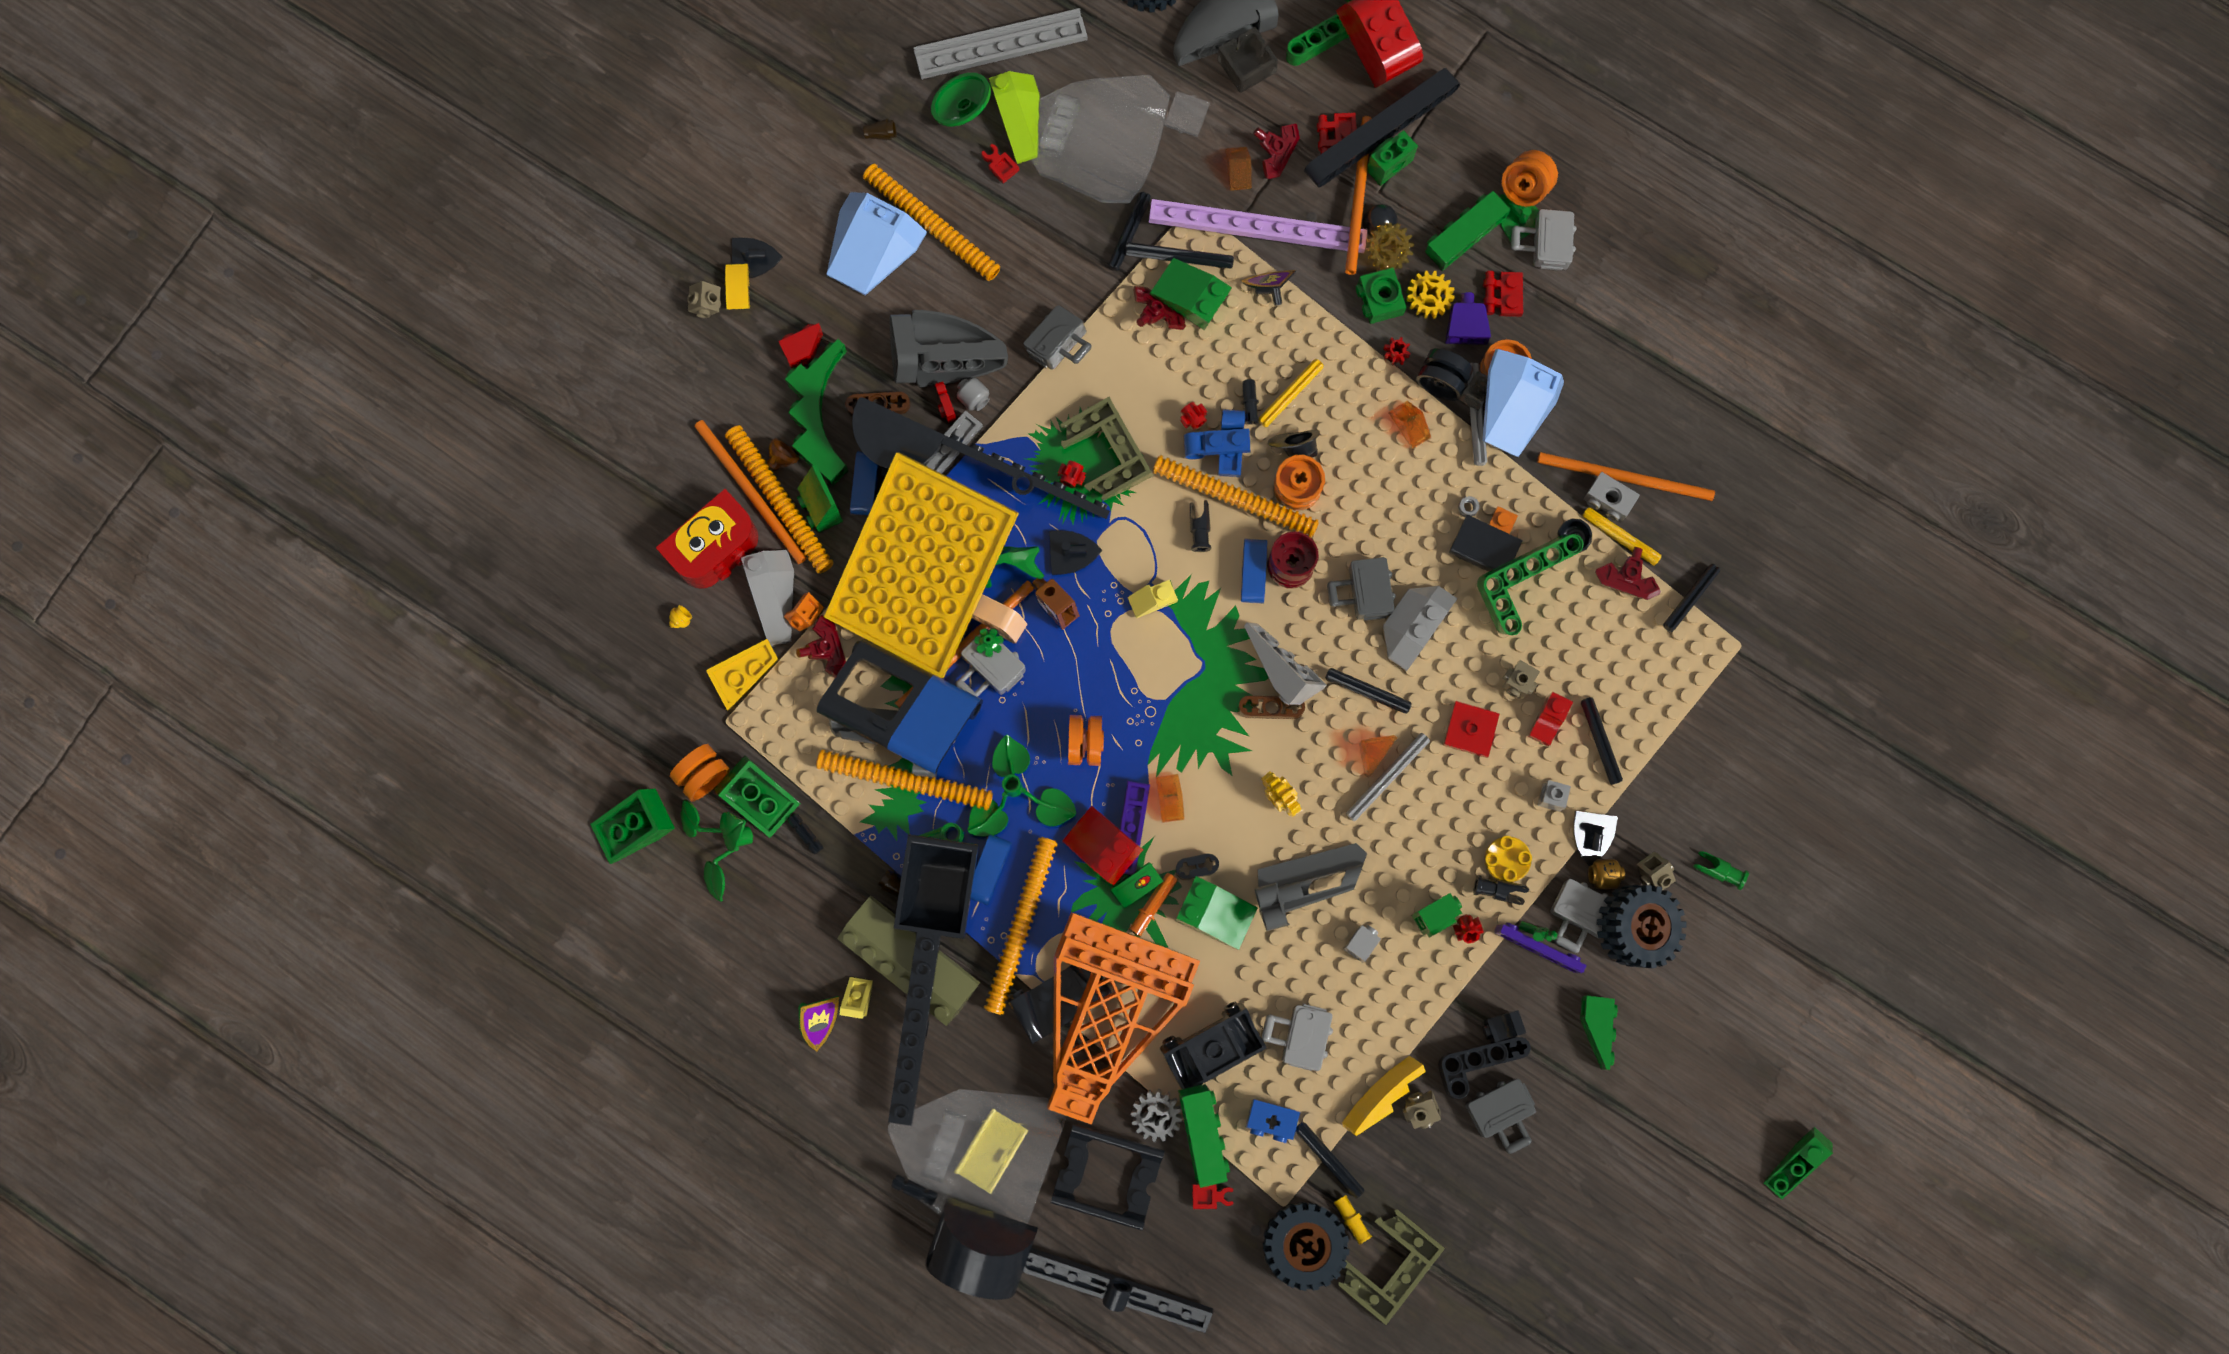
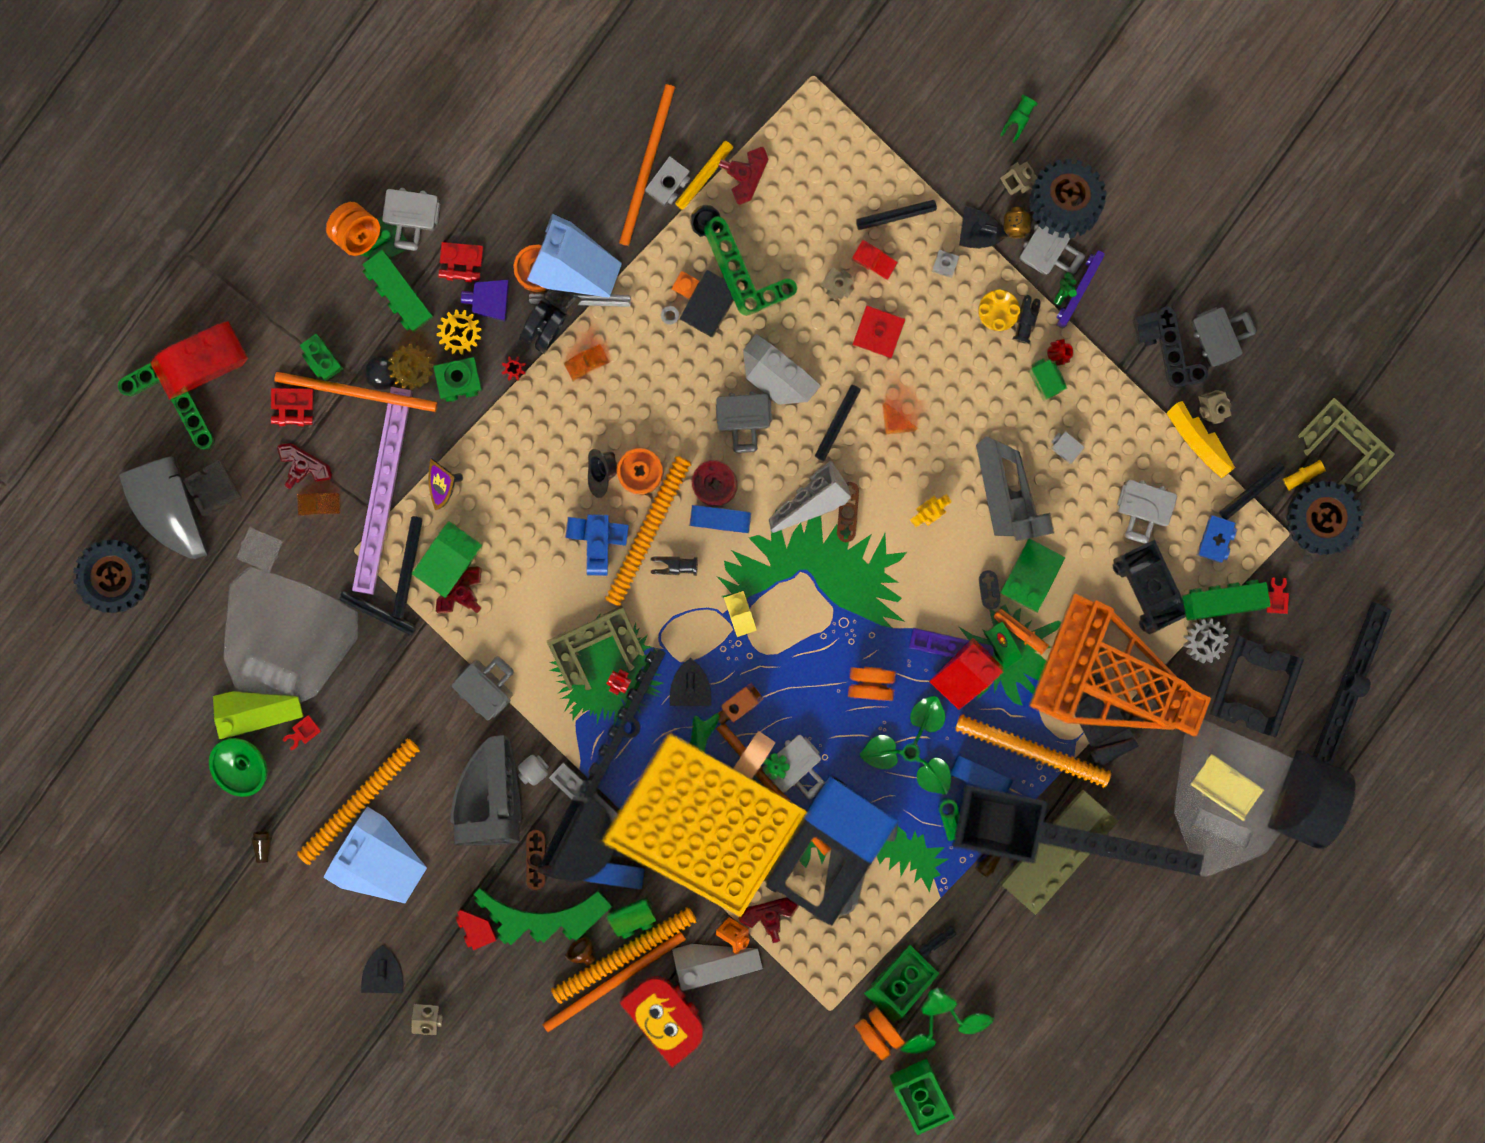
camera: 80 degrees left, 10 degrees up
yellow plate [669,605,692,628] -> none
yellow wing [706,639,778,711] -> none
yellow slope [725,264,750,309] -> none
shield [798,996,839,1052] -> none
light orange piece [816,749,993,811] -> none
light yellow slope [840,977,873,1019] -> none
black axle [891,1175,938,1206] -> none
light grey plate [913,8,1087,79] -> none
red plate [935,381,956,424] -> none
clear orange slope [1155,774,1184,823] -> none
red gear [1180,402,1208,430] -> none
black axle [1241,379,1259,425] -> none
yellow axle [1258,359,1324,427] -> none
black beam [1304,68,1461,188] -> none
light grey axle [1346,733,1430,821] -> none
green slope [1580,996,1618,1070] -> none
black axle [1663,564,1720,632] -> none
green slope [1764,1127,1833,1199] -> none

